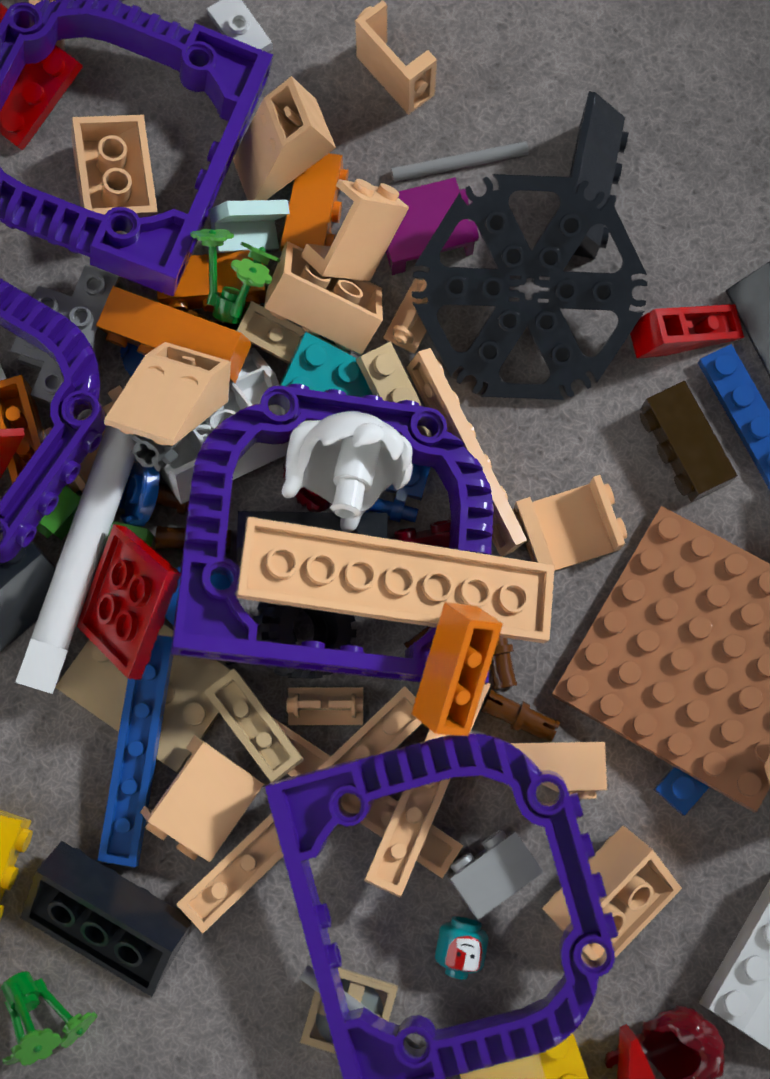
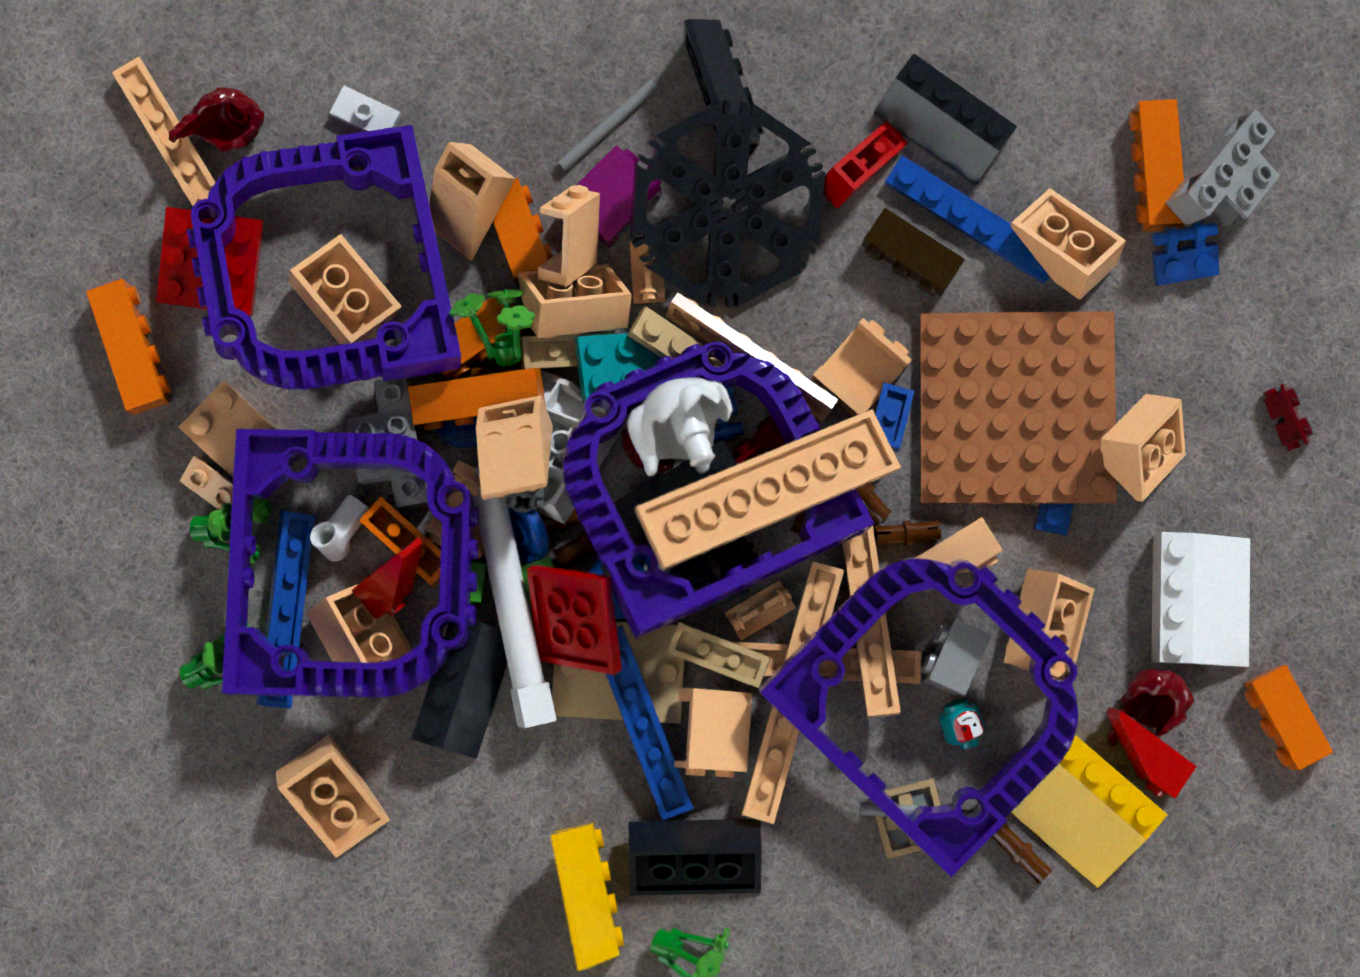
camera: 35 degrees left, 5 degrees up
light aqua panel [209,200,290,253] -> none
light nougat panel [355,0,437,115] -> none
orange brick [411,602,503,736] -> none
none -> blue plate [875,383,915,452]

